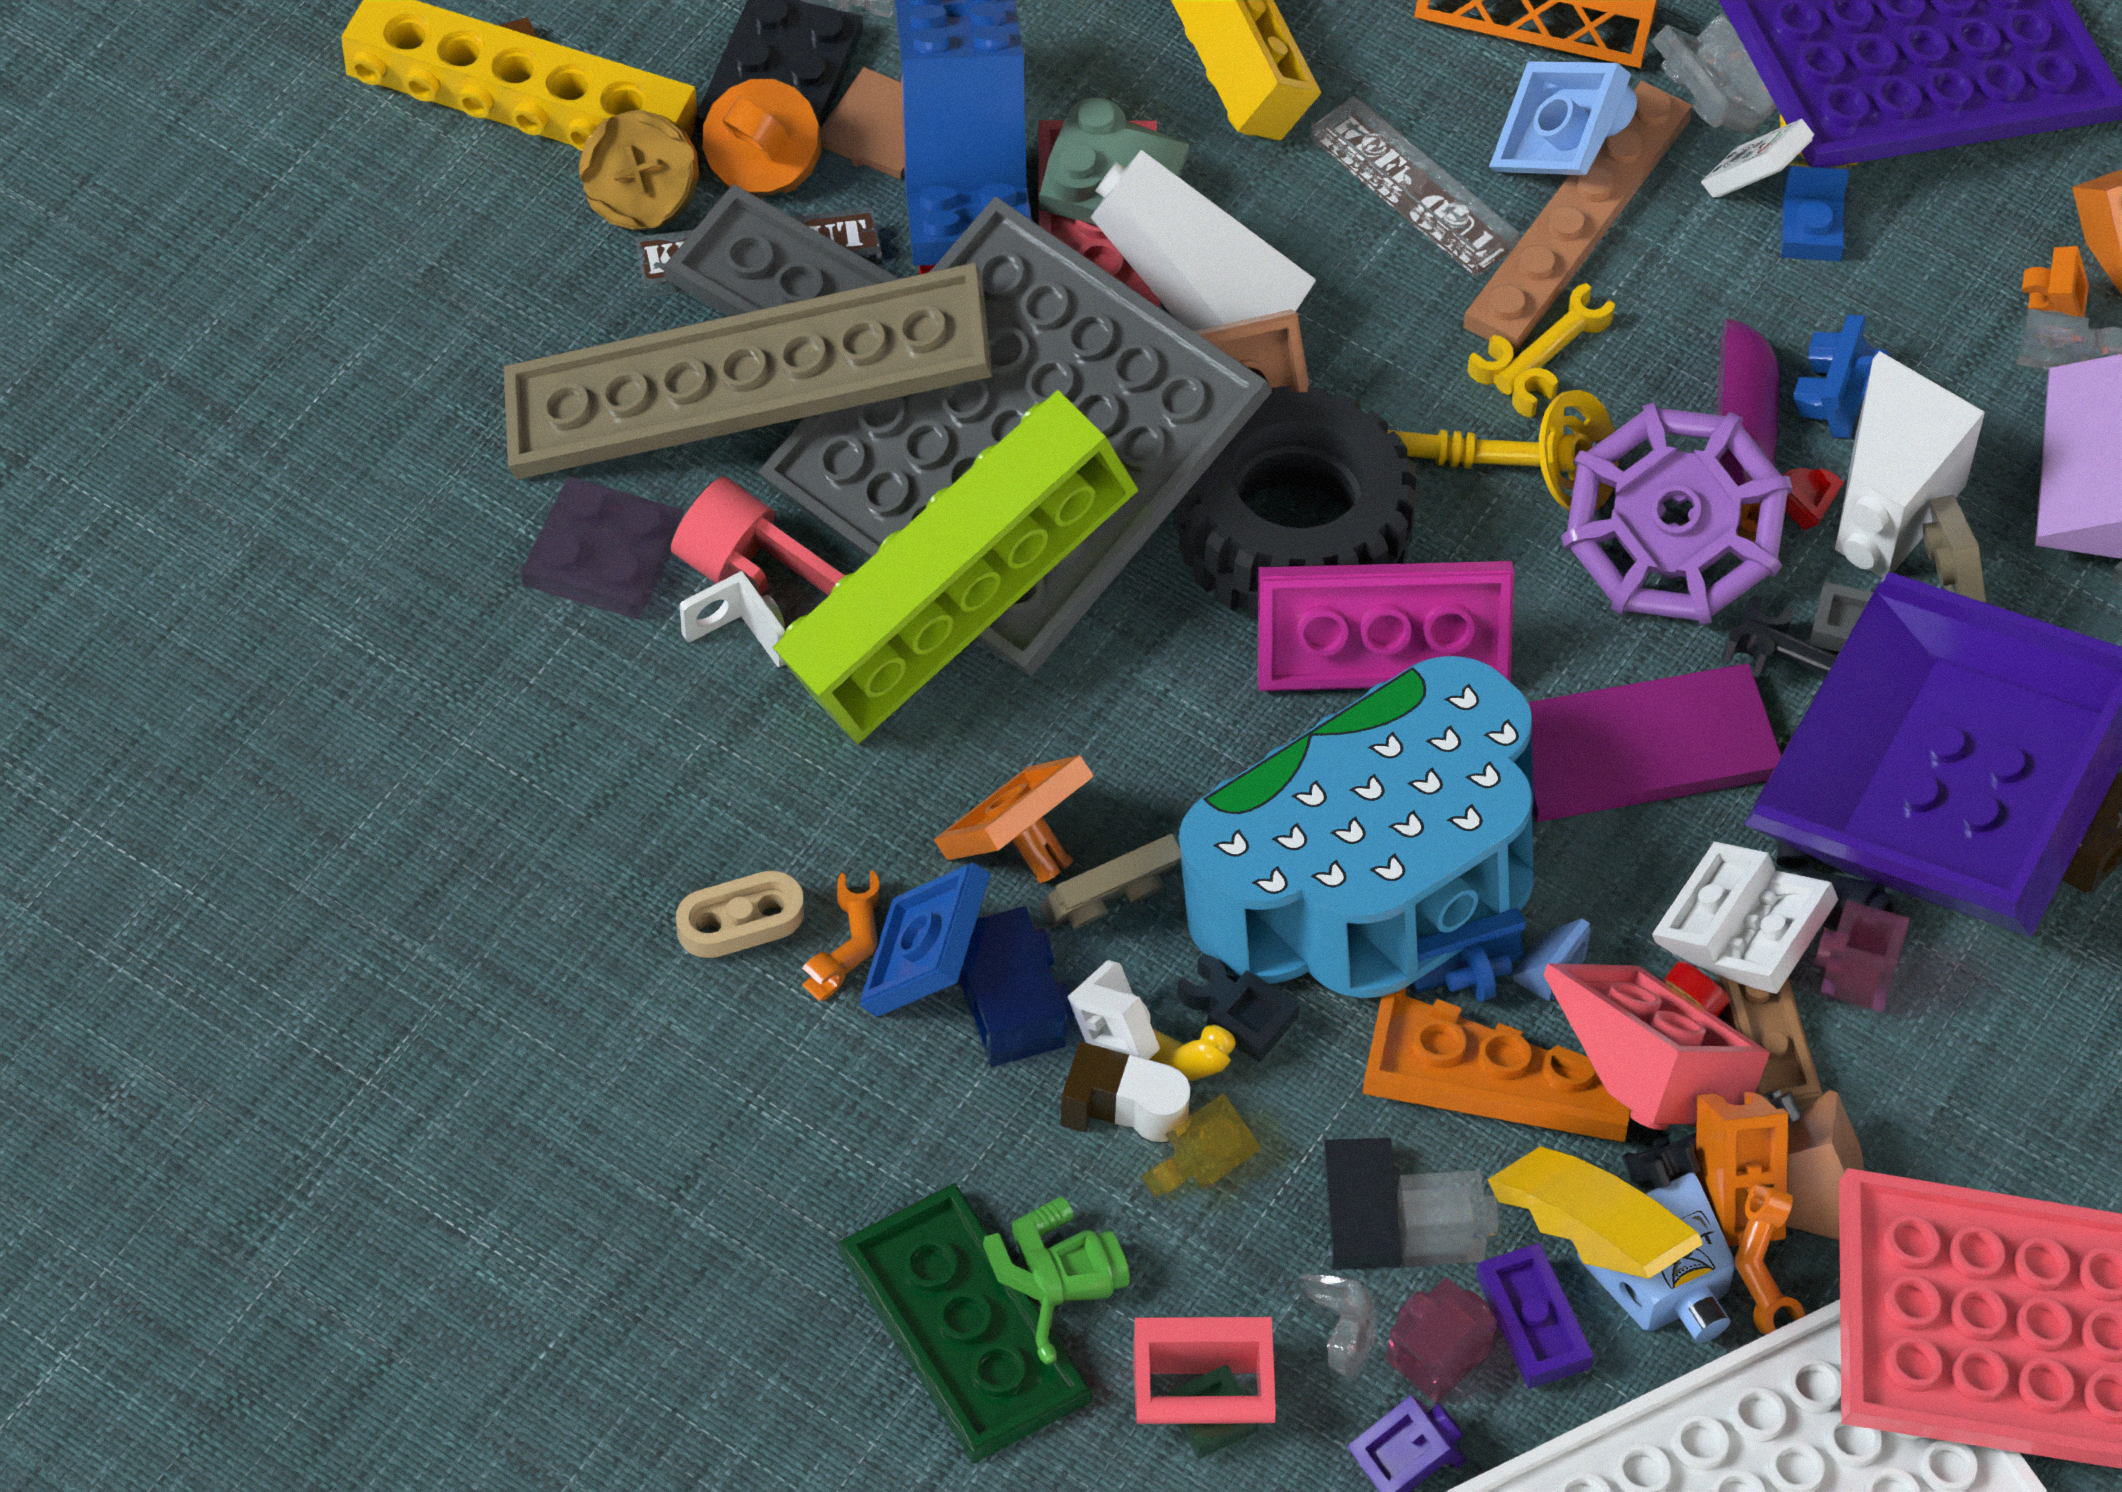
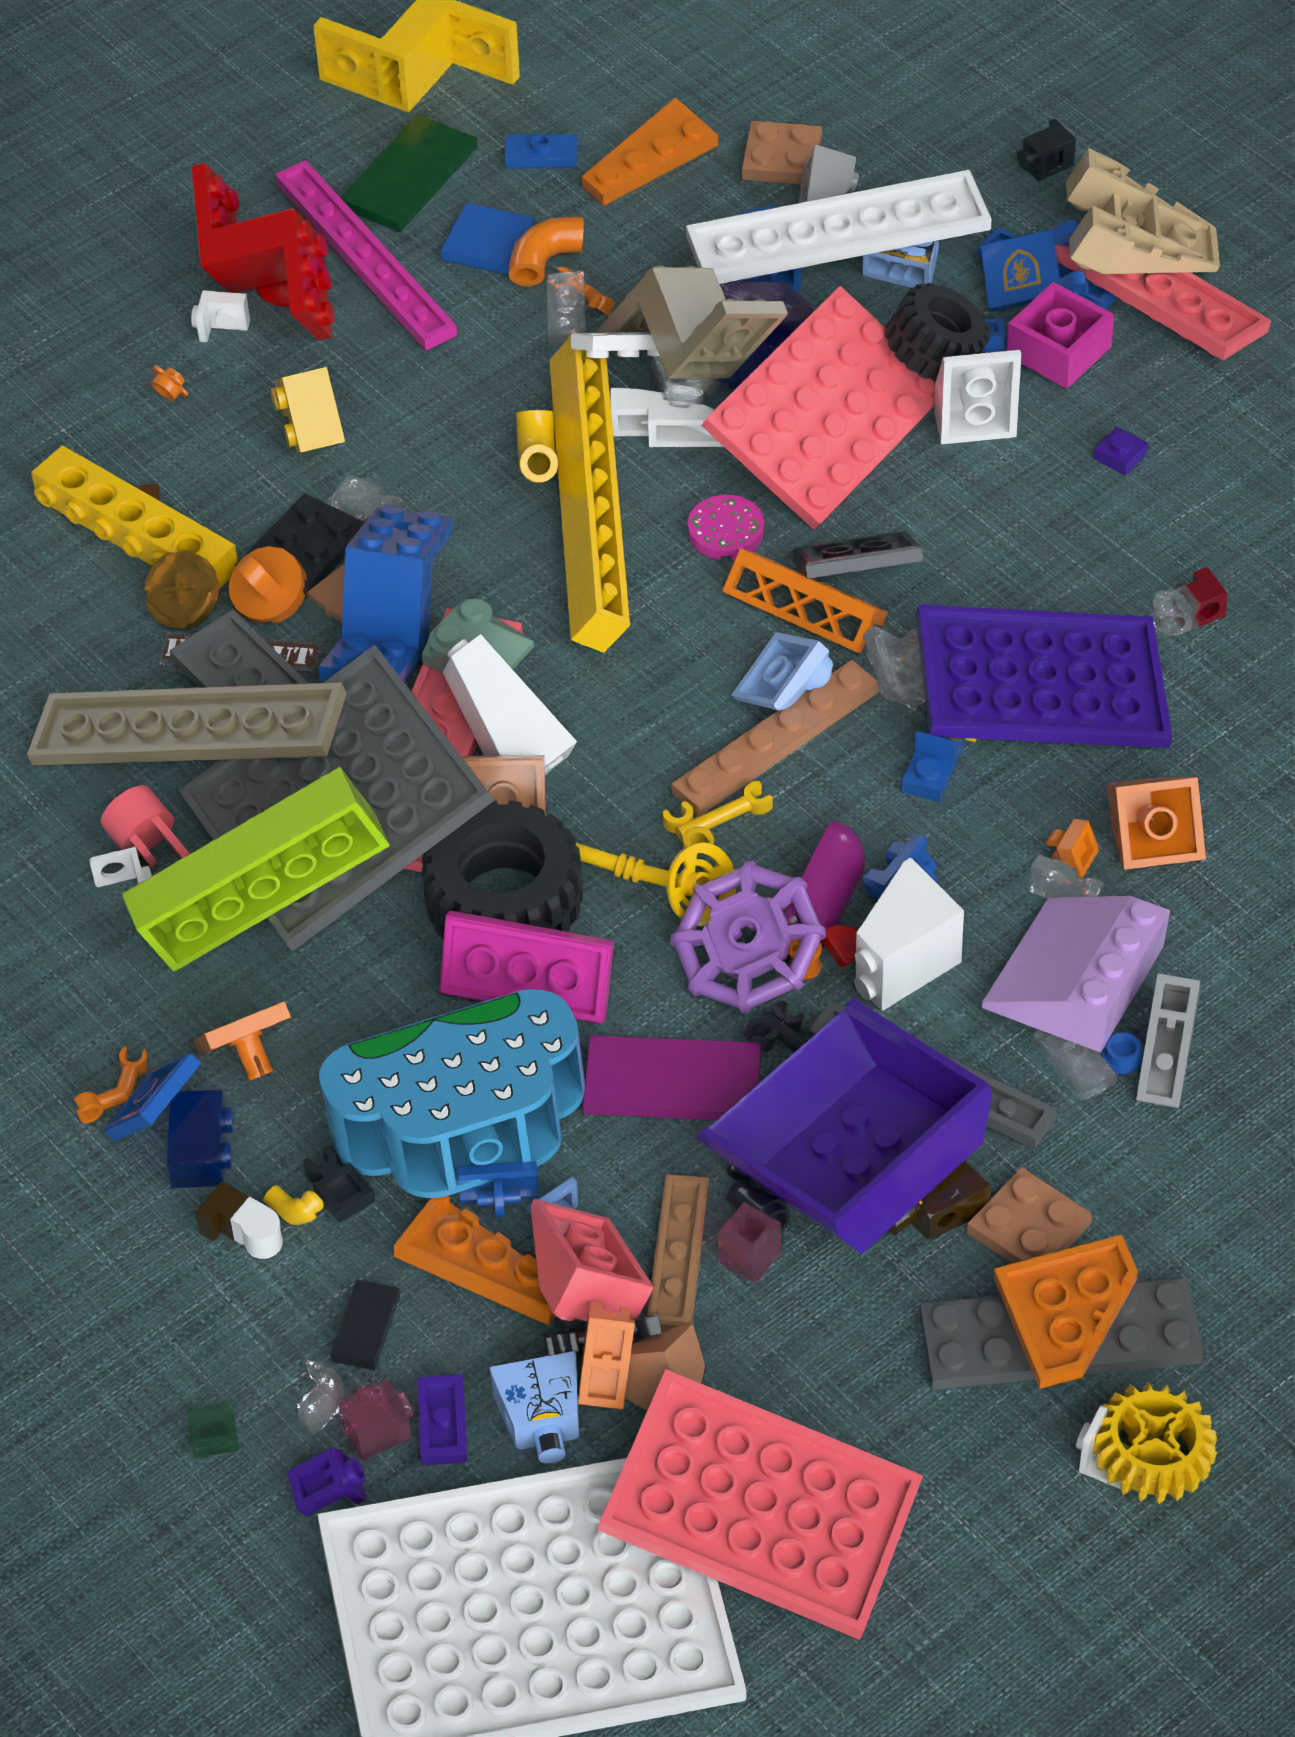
camera: 20 degrees right, 5 degrees down
clear purple plate [521,476,684,620] -> none
tan plate [676,871,804,958] -> none
dark green tile [838,1183,1092,1464] -> none
bright green piece [983,1196,1130,1364] -> none
dark tan plate [1039,833,1181,929] -> none
white bracket [1068,960,1160,1060] -> none
coral tile [1133,1317,1276,1424] -> none
clear yellow plate [1140,1093,1261,1199] -> none
clear tile [1311,96,1520,277] -> none
clear brick [1397,1170,1498,1267] -> none
yellow slope [1487,1146,1703,1279] -> none
white slope [1652,841,1838,994] -> none
red tile [1663,961,1730,1017] -> none
white tile [1701,119,1814,198] -> none
orange arm [1734,1183,1805,1335] -> none
dark tan plate [1922,494,1986,602] -> none

